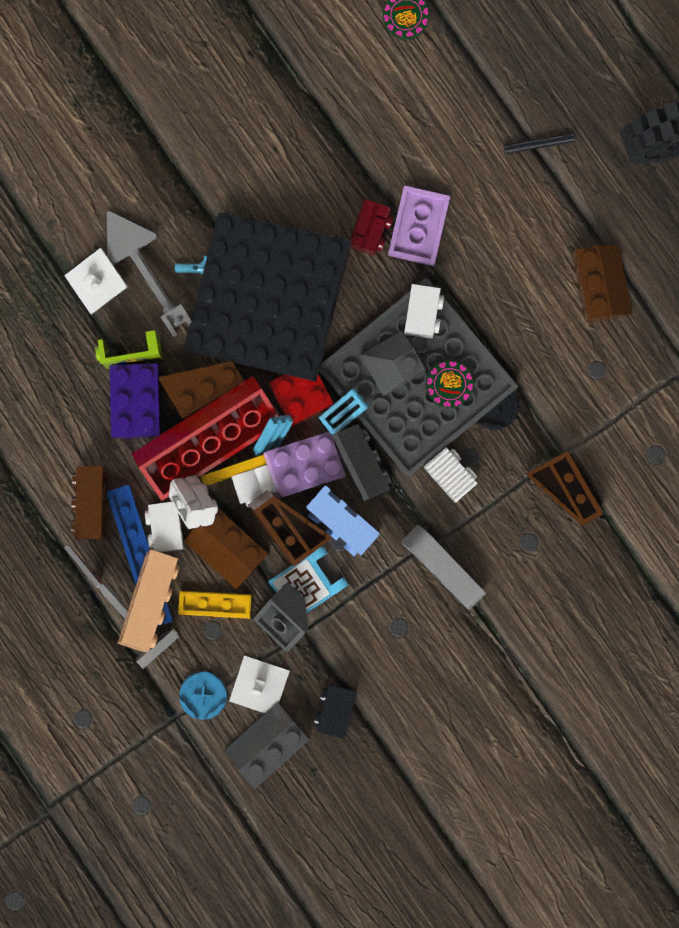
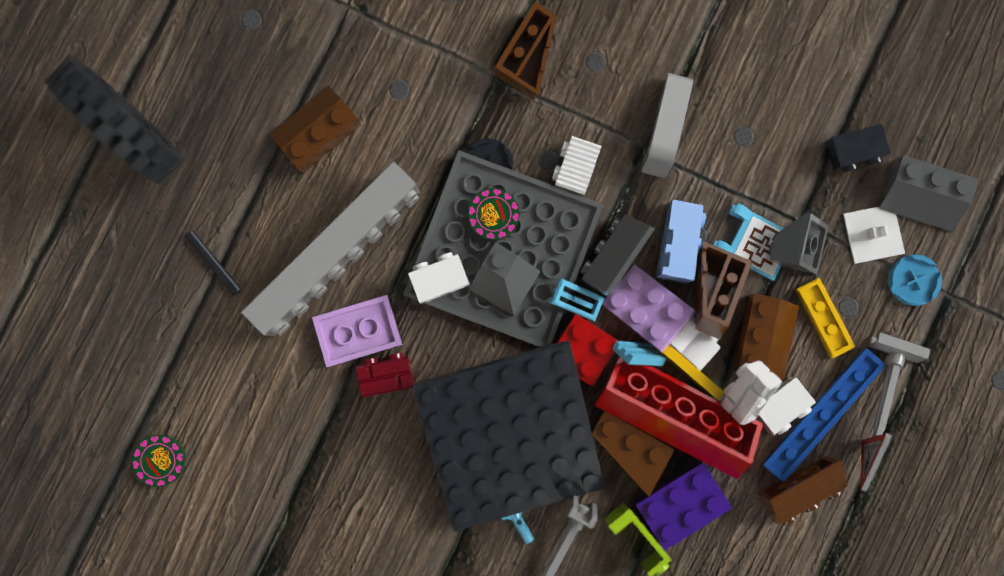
camera: 120 degrees left, 0 degrees up
light nougat brick [117,550,179,652] -> none
none -> light grey brick [241,162,420,336]

